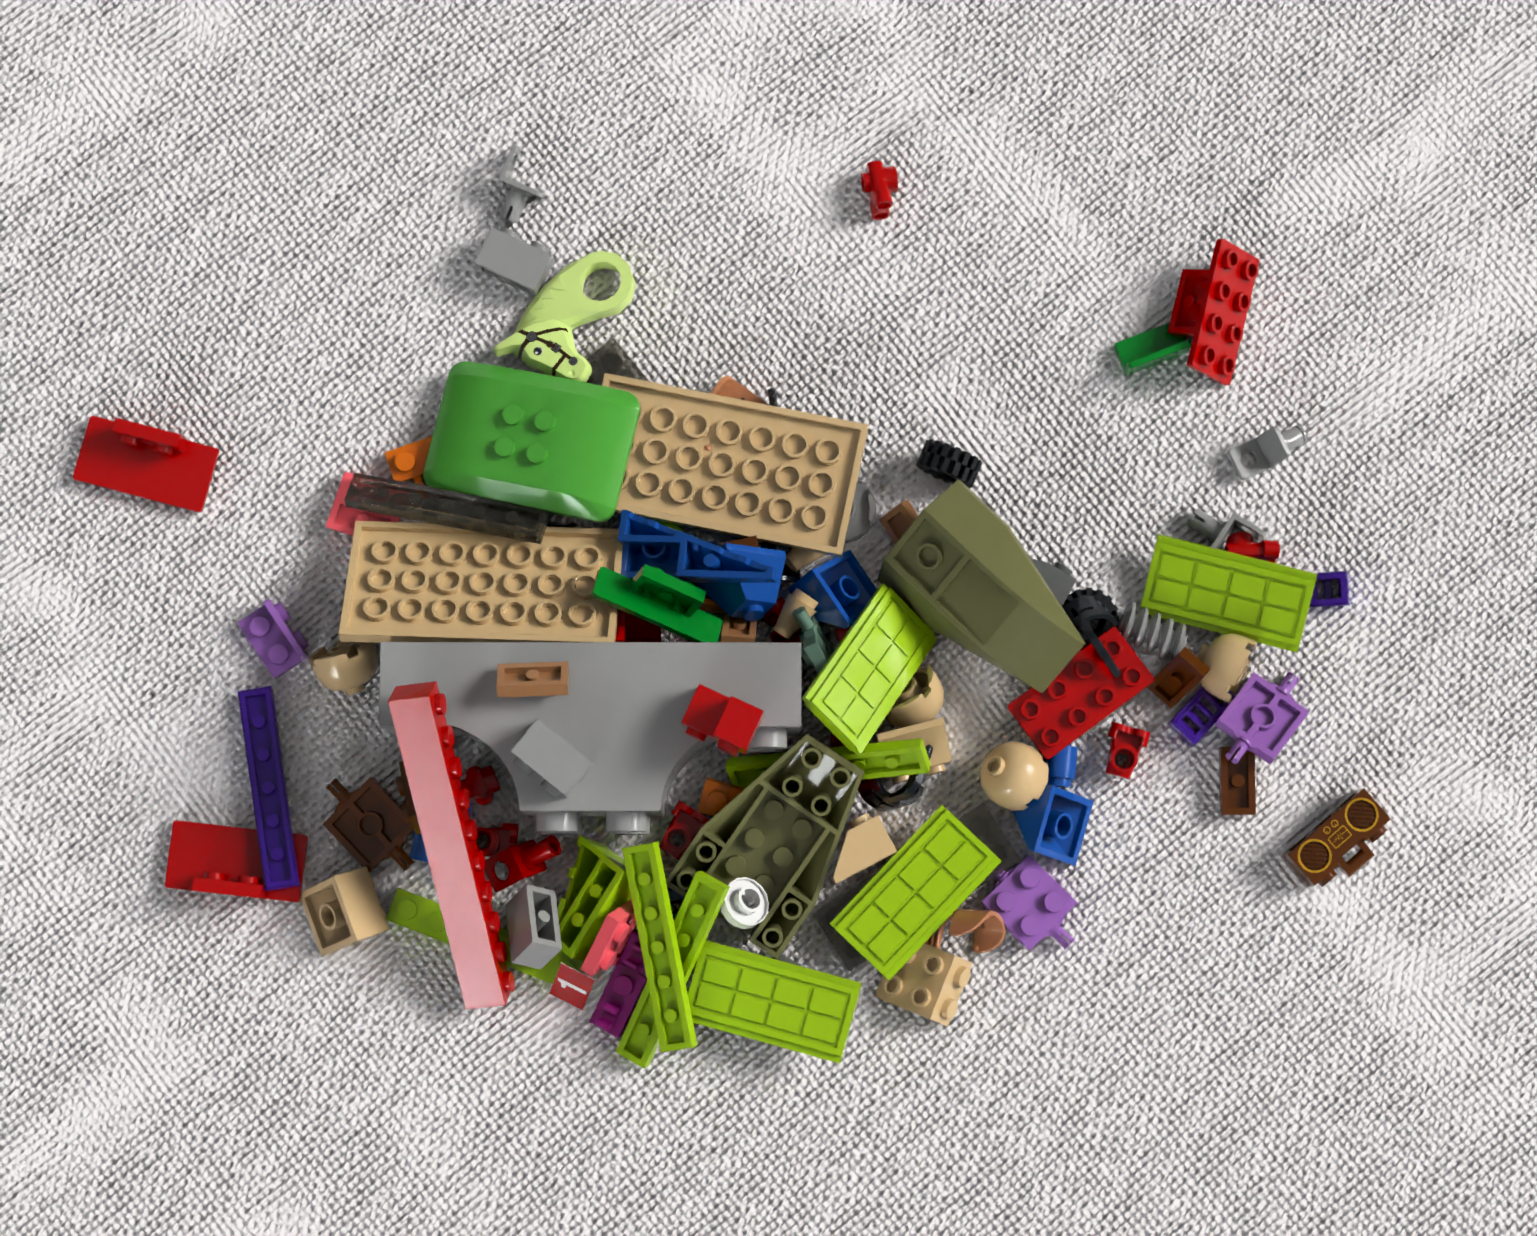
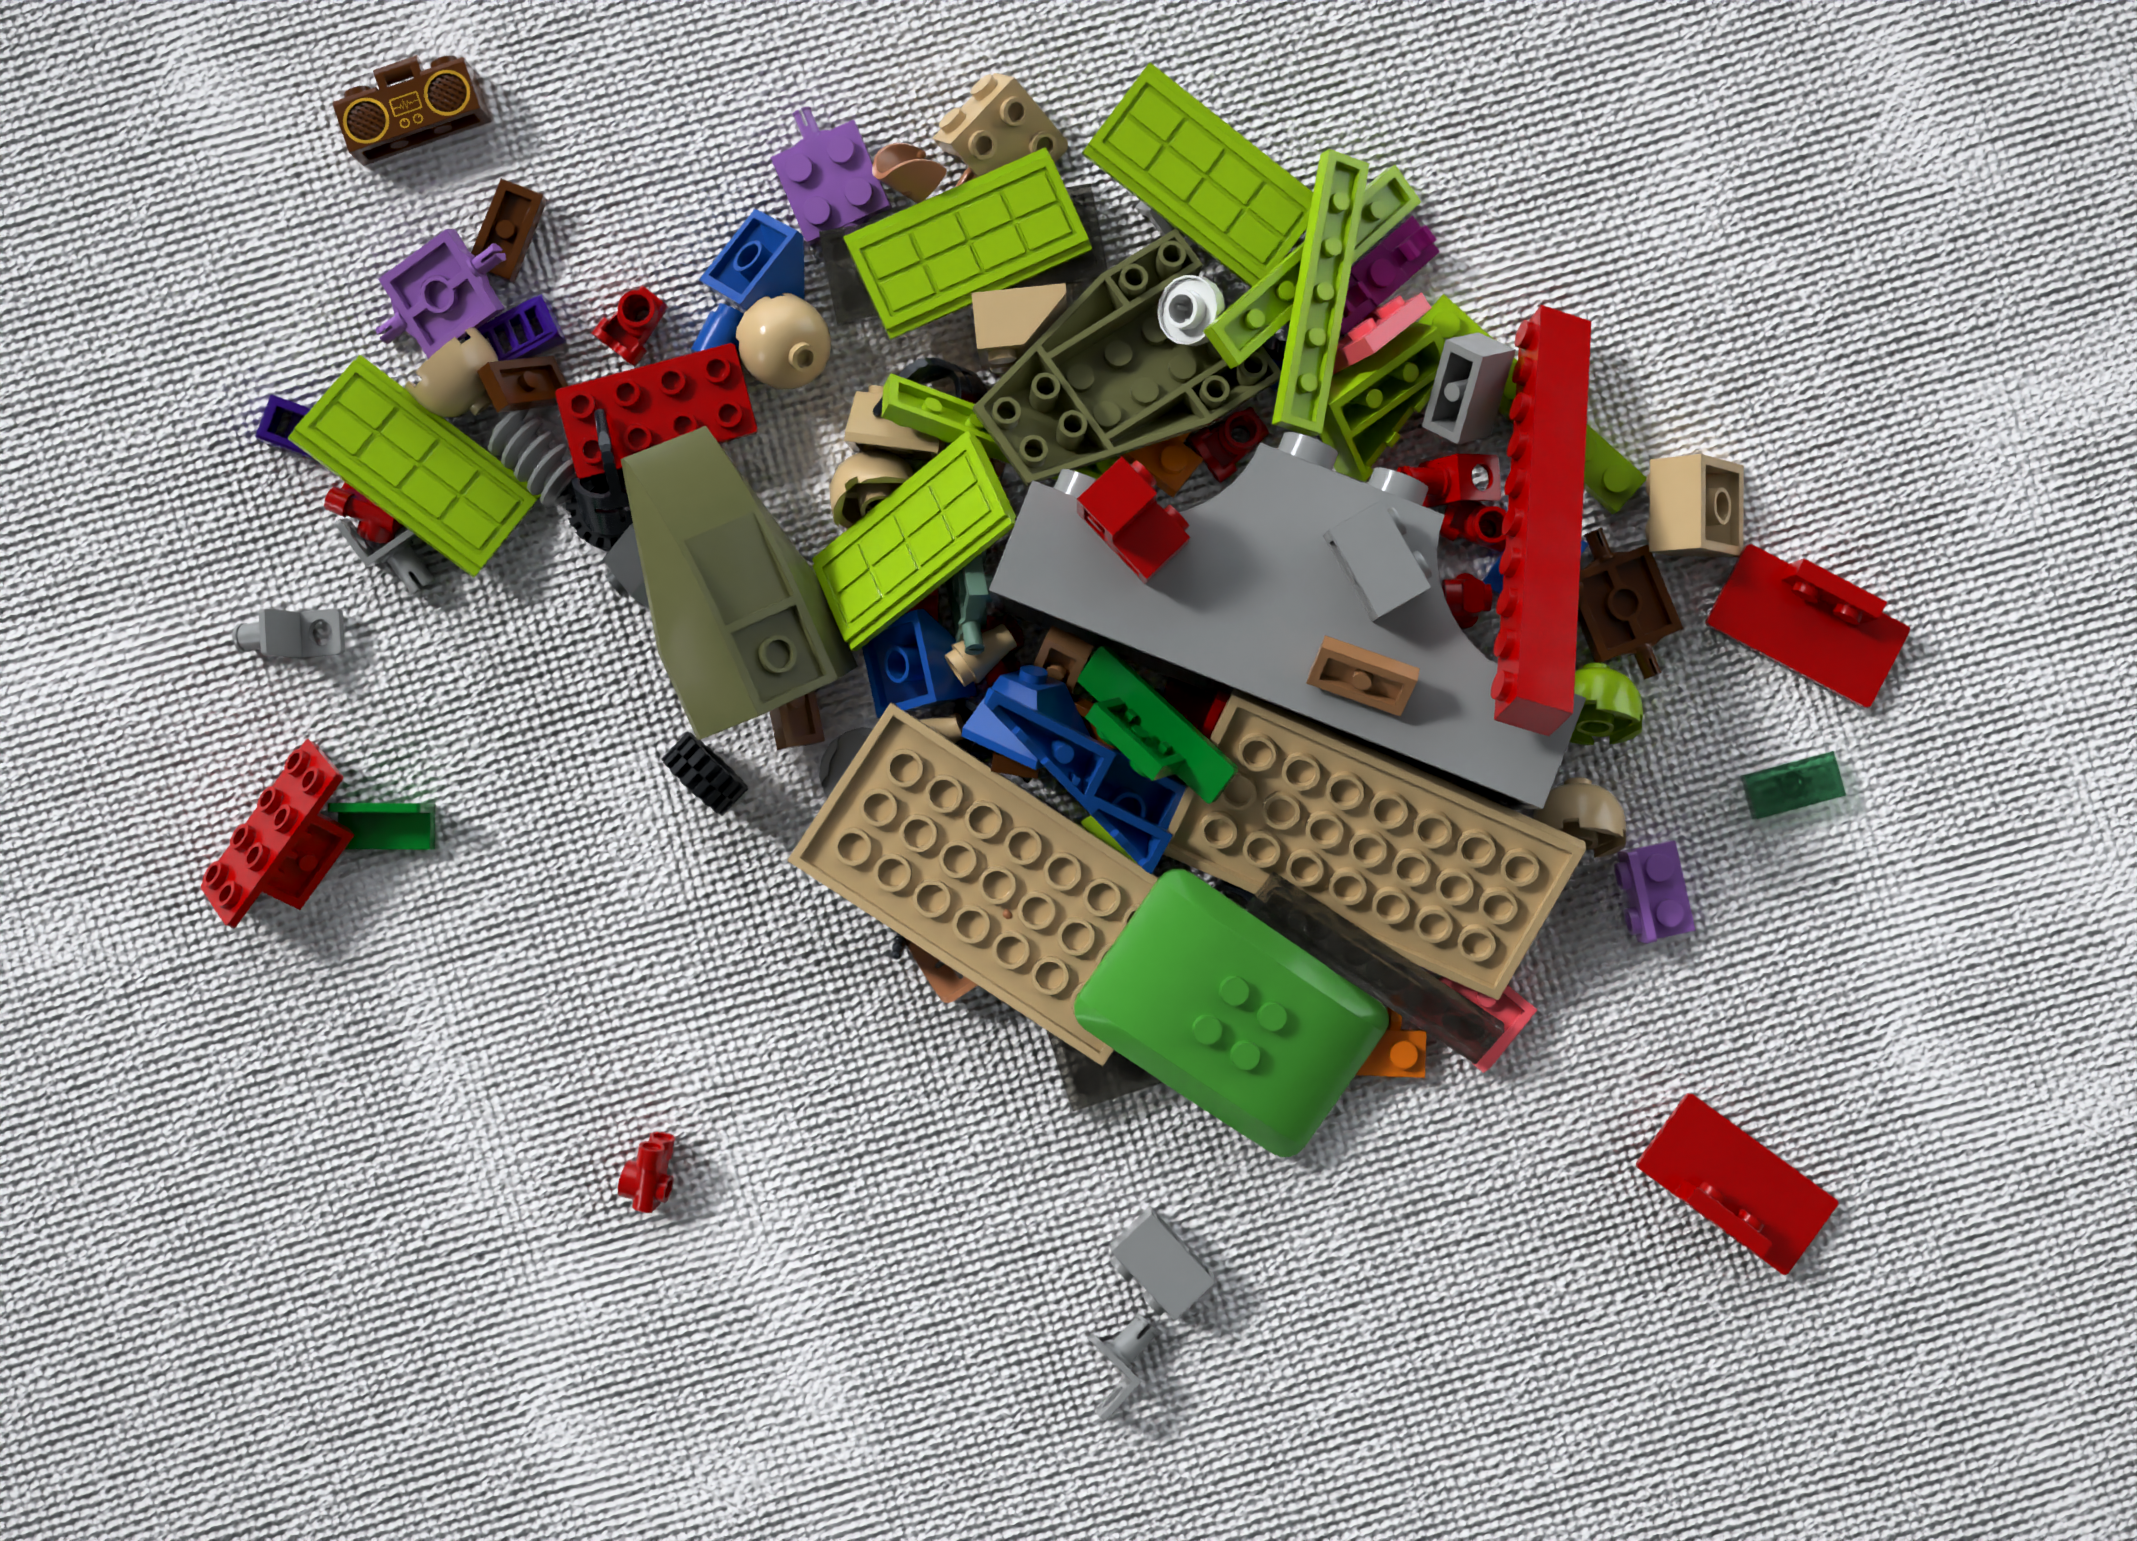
camera: 150 degrees left, 5 degrees up
dark purple tile [237,686,301,892] -> none
yellowish green animal [493,251,636,382] -> none
red sticker [549,963,595,1010] -> none
none -> lime cylinder [1569,662,1643,745]
none -> clear green plate [1740,751,1846,819]

